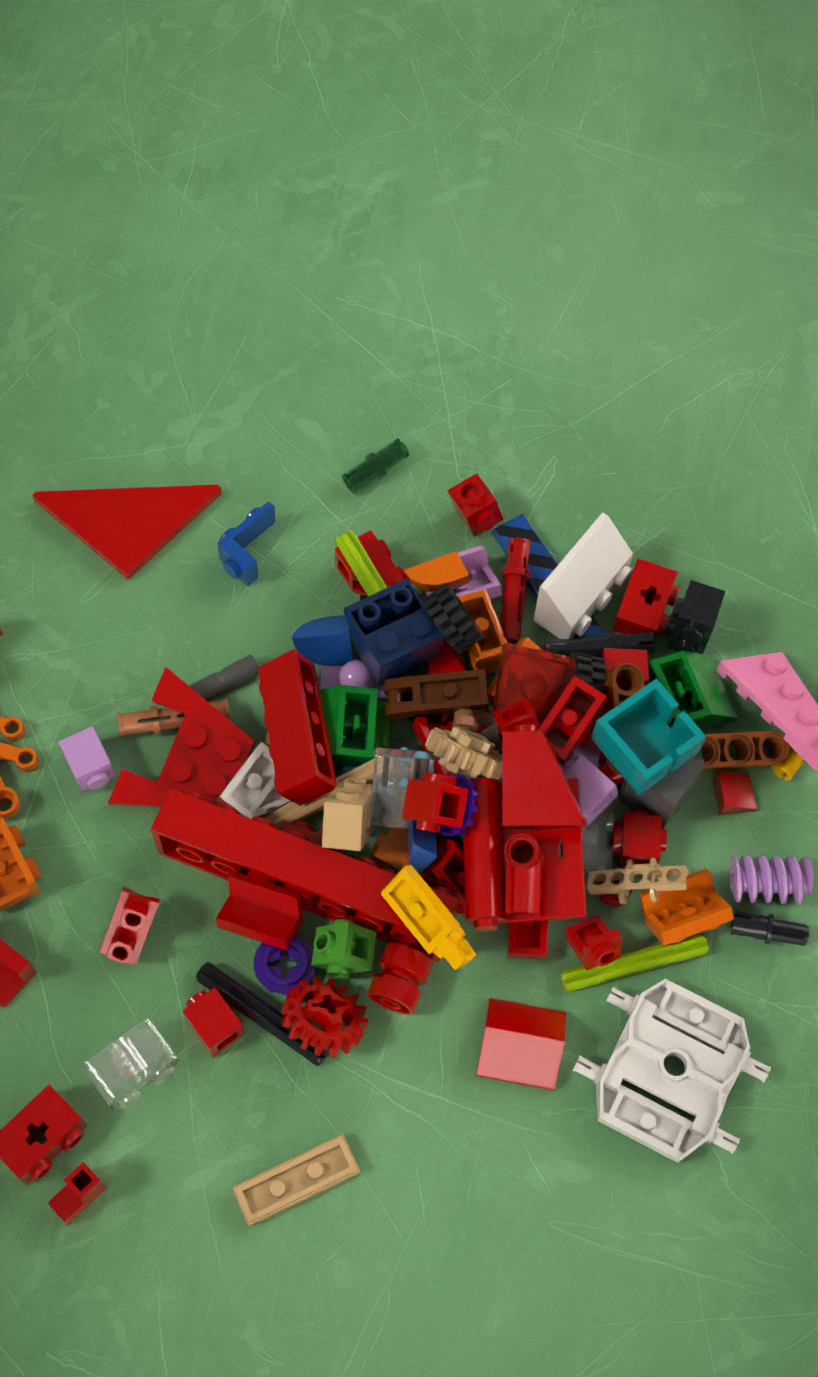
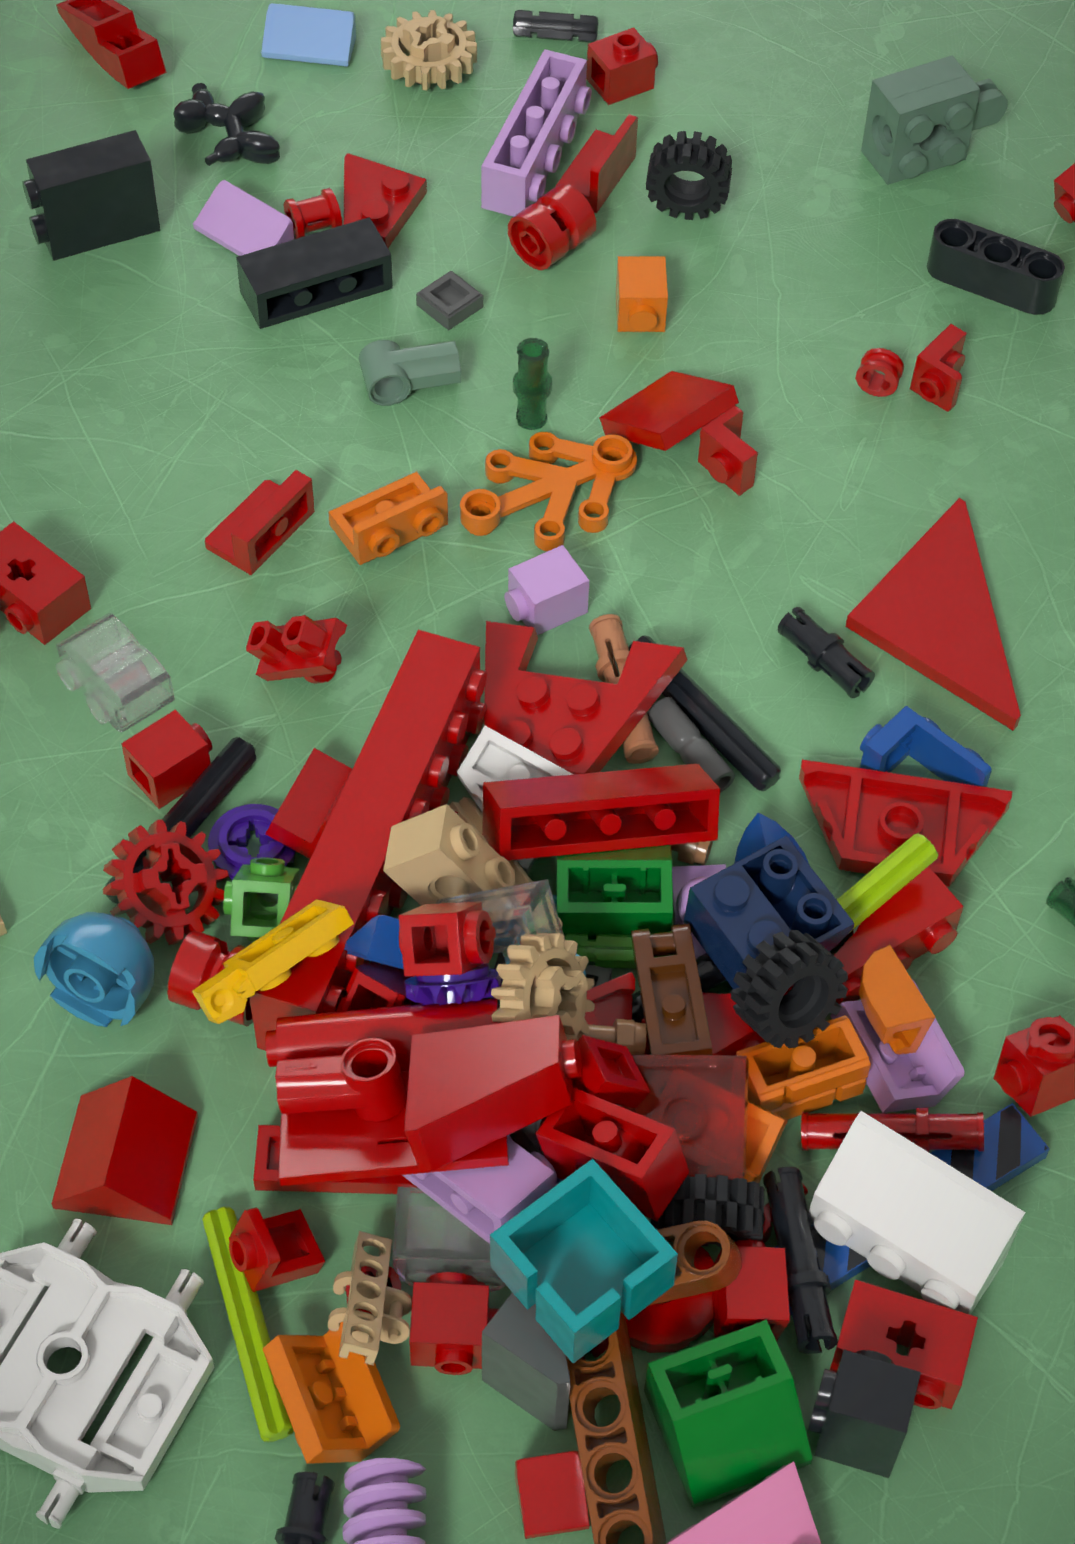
camera: 90 degrees right, 10 degrees down
none -> dark azure cylinder [33,912,155,1027]
none -> black axle [628,635,781,792]
none -> black pin [777,607,875,698]
none -> red wing [799,759,1012,887]

